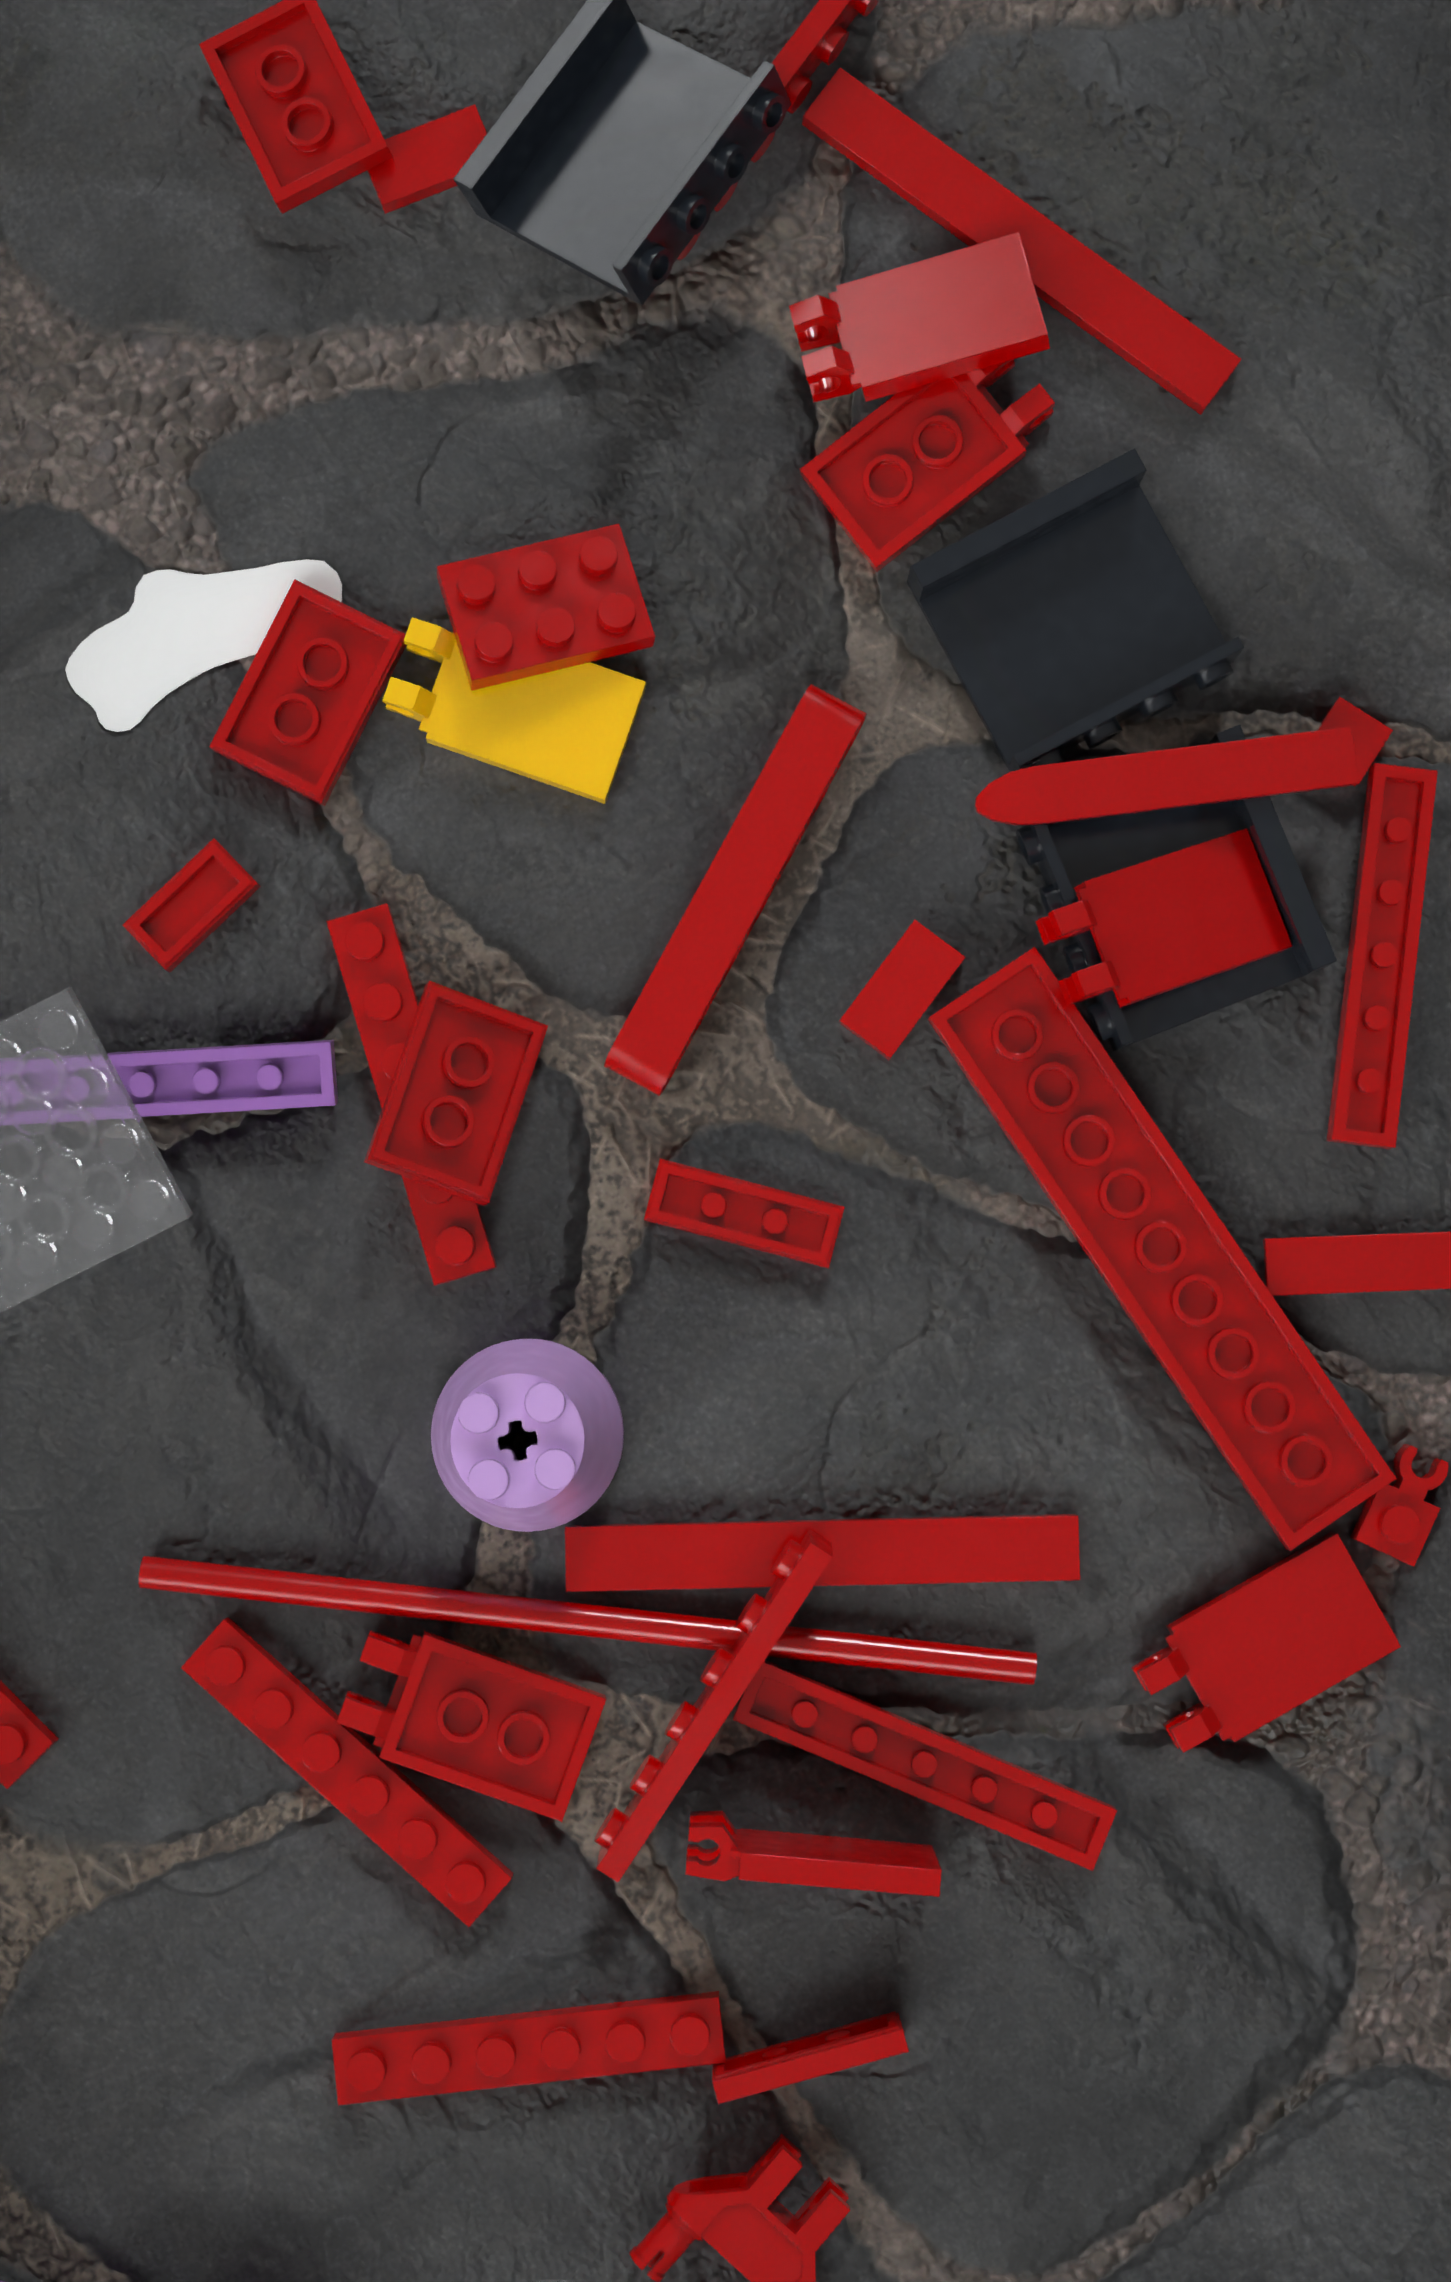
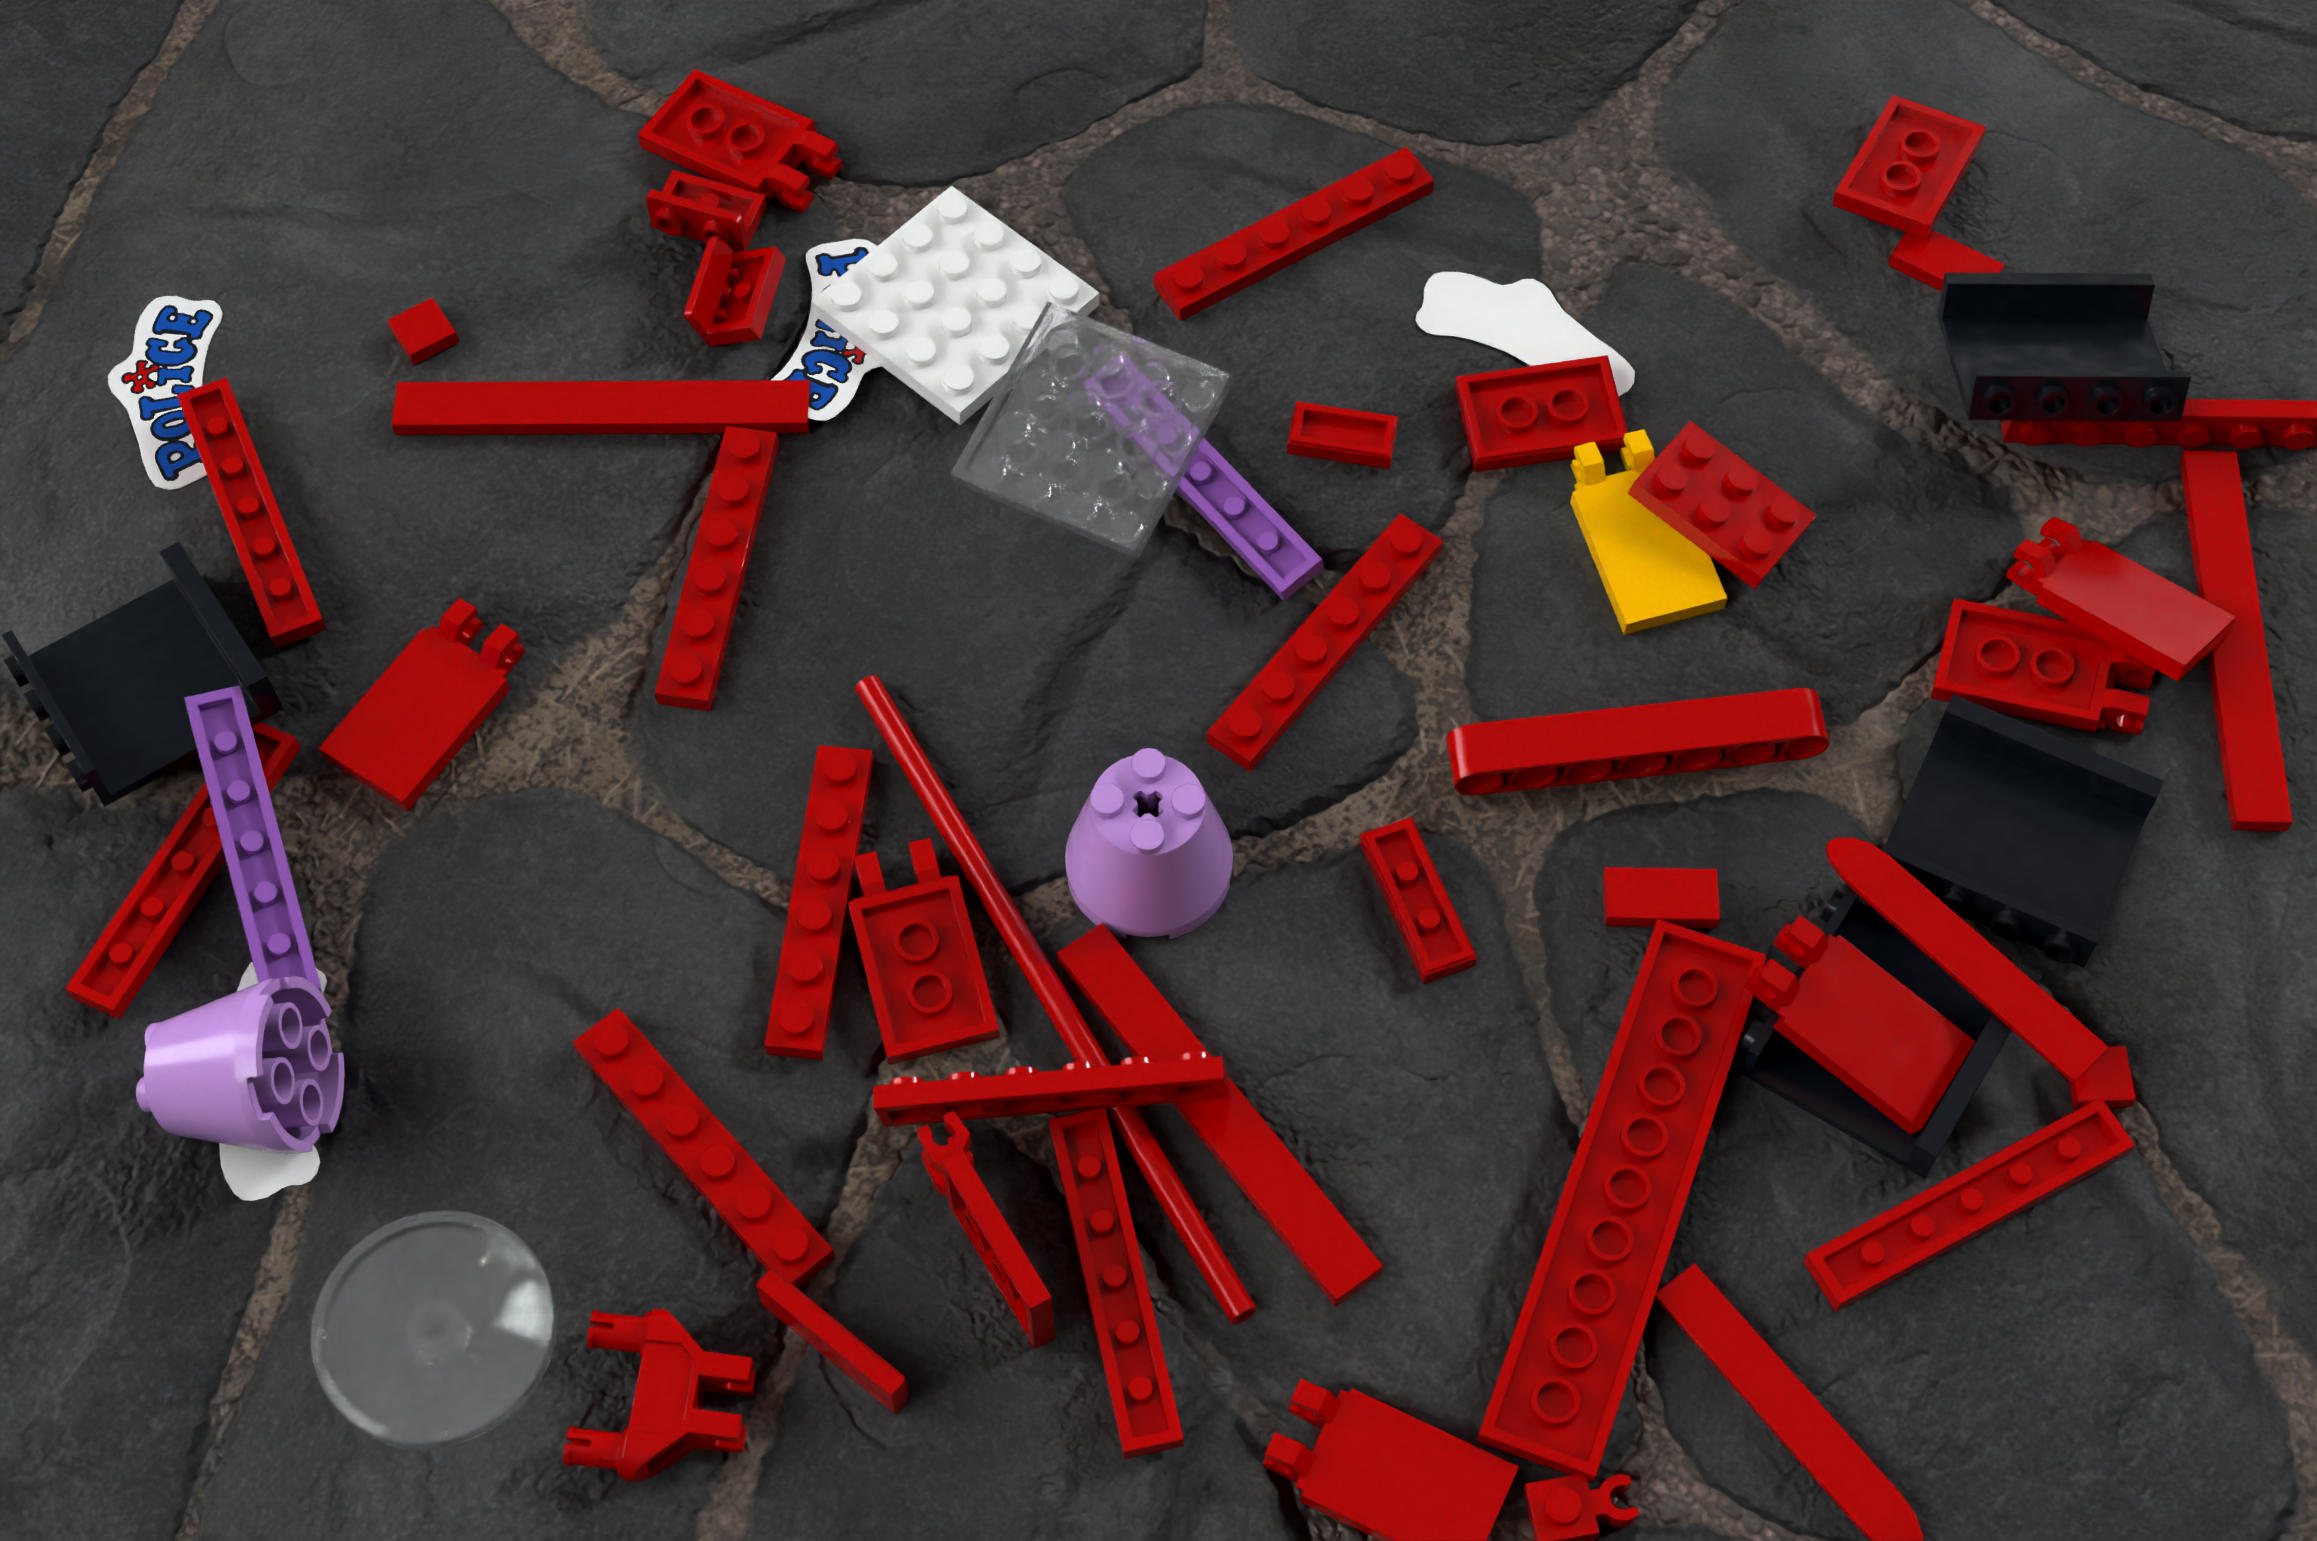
camera: 55 degrees right, 25 degrees down
red tile [364,981,548,1206] -> none

